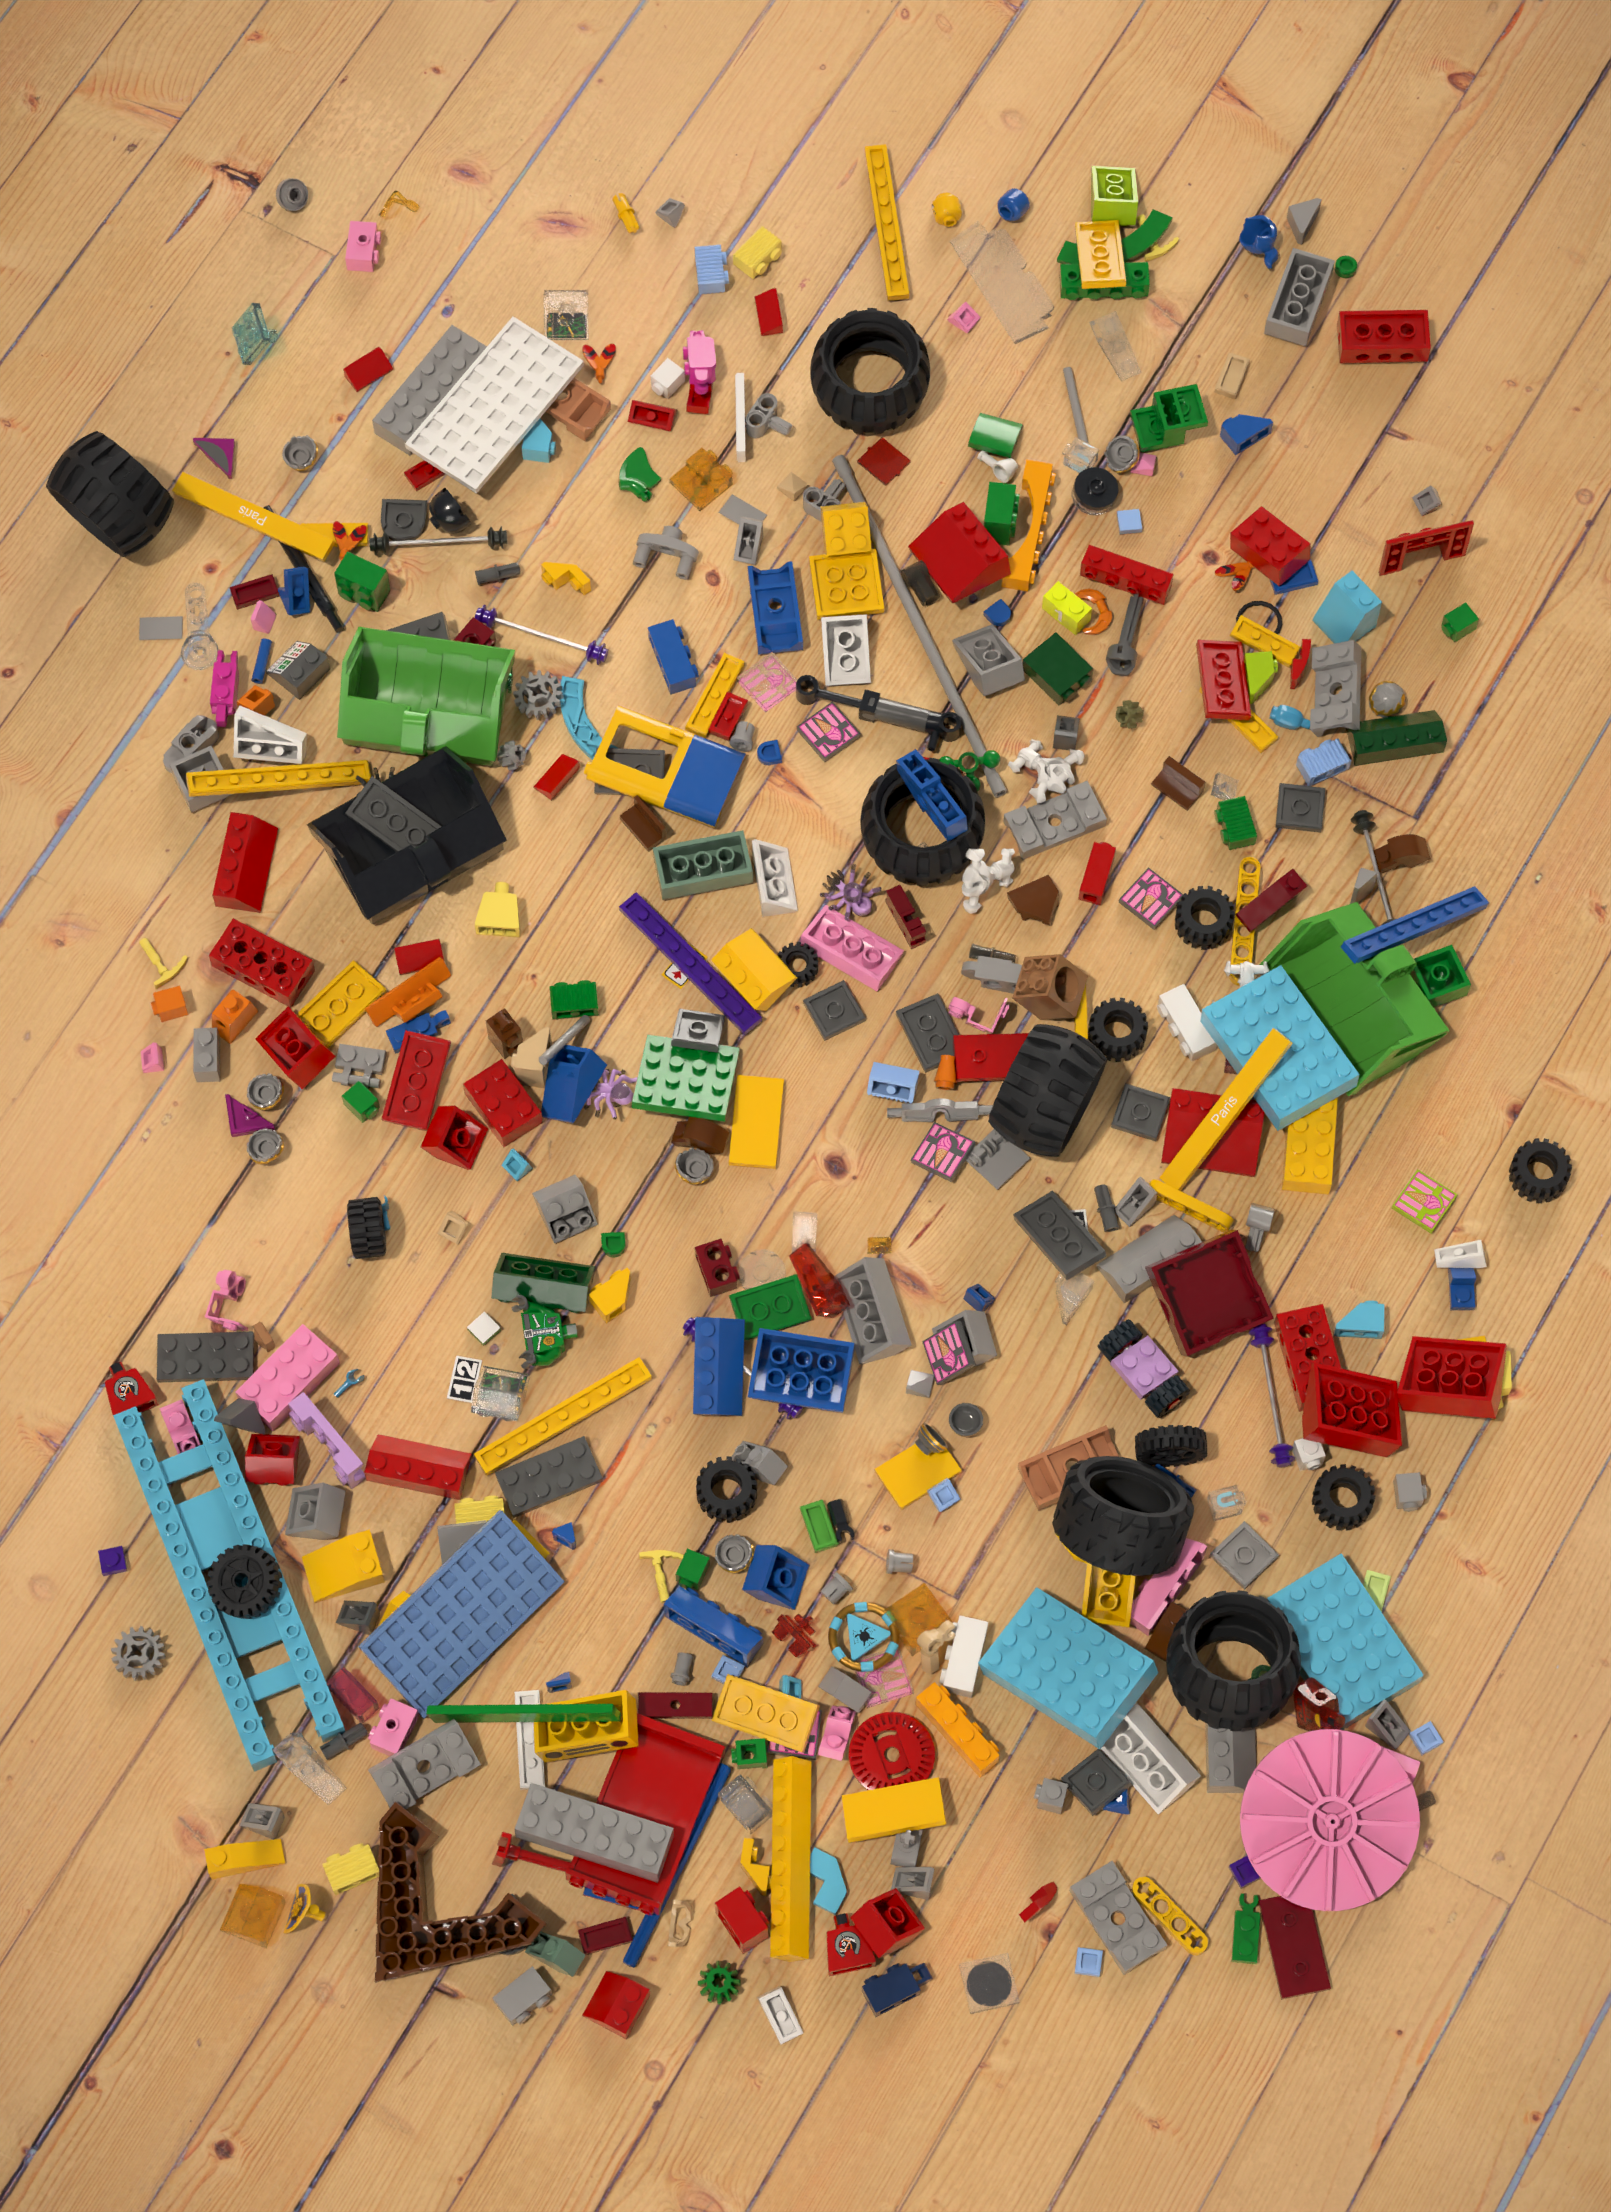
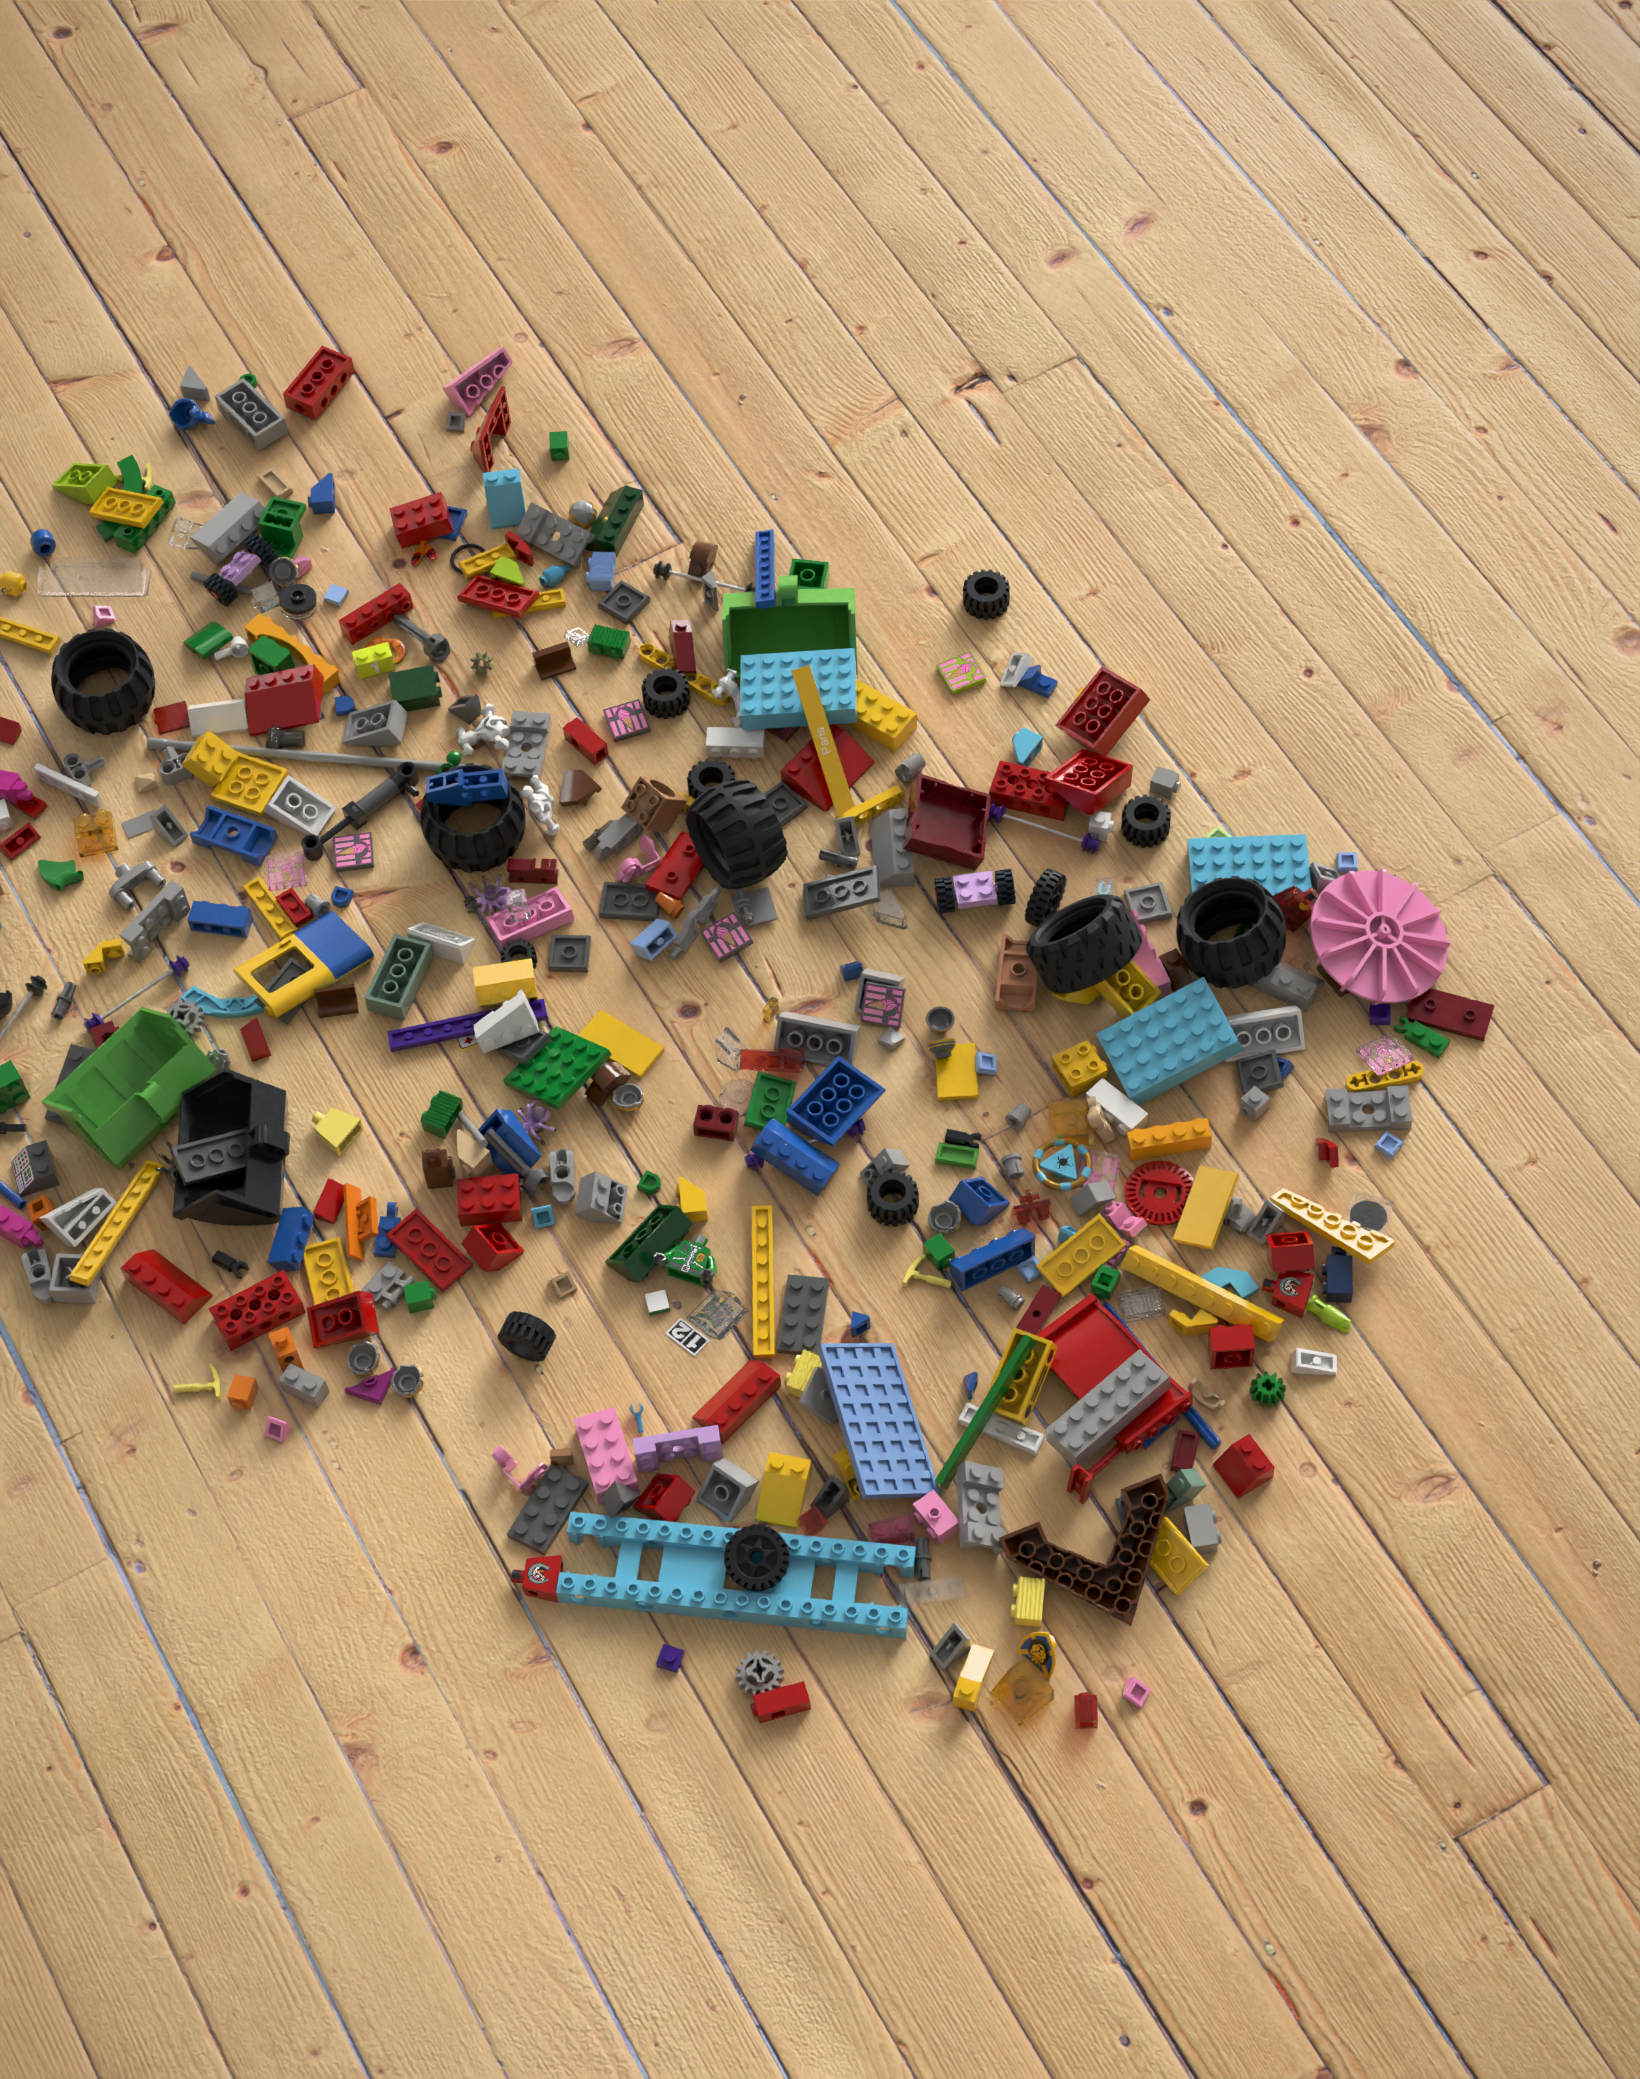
camera: 55 degrees left, 10 degrees down
bright pink slope [159,1399,200,1454] -> none
none -> light grey piece [119,880,191,963]
none -> white slope [187,698,249,738]
none -> light grey slope [190,492,265,565]
none -> plate [203,533,277,607]
none -> black bar [212,1250,249,1279]
none -> blue brick [267,1206,315,1272]
none -> bright pink wedge [442,347,513,417]
none -> white wedge [473,989,539,1053]
none -> dark grey piece [484,1128,551,1197]
none -> clear brick [505,889,531,922]
none -> light grey piece [549,1149,576,1205]
none -> red brick [750,1681,811,1724]
none -> clear red brick [796,1505,828,1536]
none -> yellow brick [1052,1040,1109,1097]
none -> clear red brick [1074,1692,1098,1729]
none -> bright pink slope [1123,1677,1151,1709]
none -> yellow tile [1149,1517,1209,1596]
none -> yellow wing [1270,1188,1395,1265]
none -> lime piece [1305,1294,1351,1333]
none -> clear tile [1356,1032,1413,1076]

